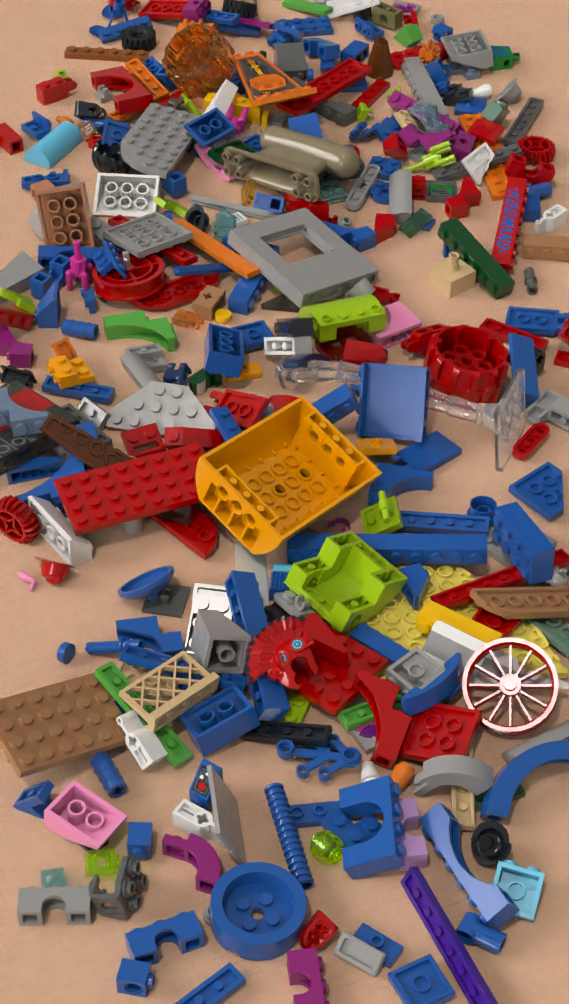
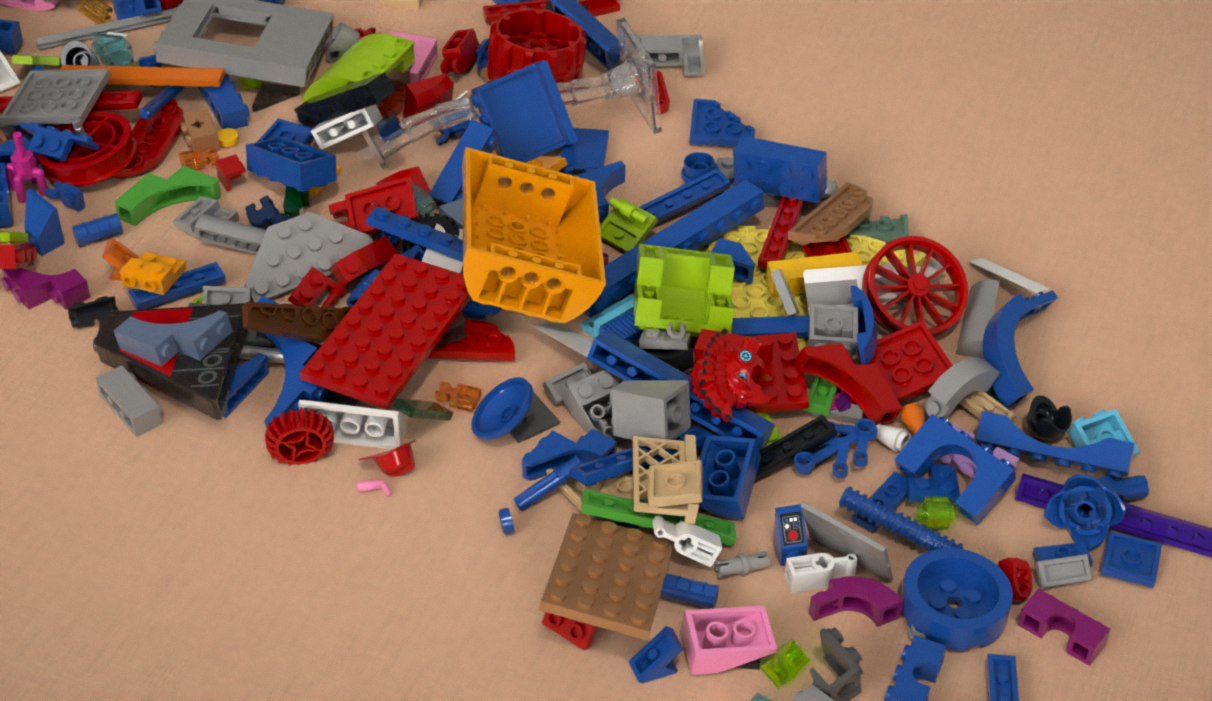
camera: 45 degrees left, 0 degrees up
blue brick [127,822,153,860] -> none
none -> red panel [215,154,246,192]
none -> tile [393,398,454,421]
none -> clear orange plate [435,382,482,412]
none -> tan plate [648,460,703,508]
none -> light grey pin [714,551,770,578]
none -> light grey tile [771,269,800,316]
none -> blue brick [1044,474,1126,551]

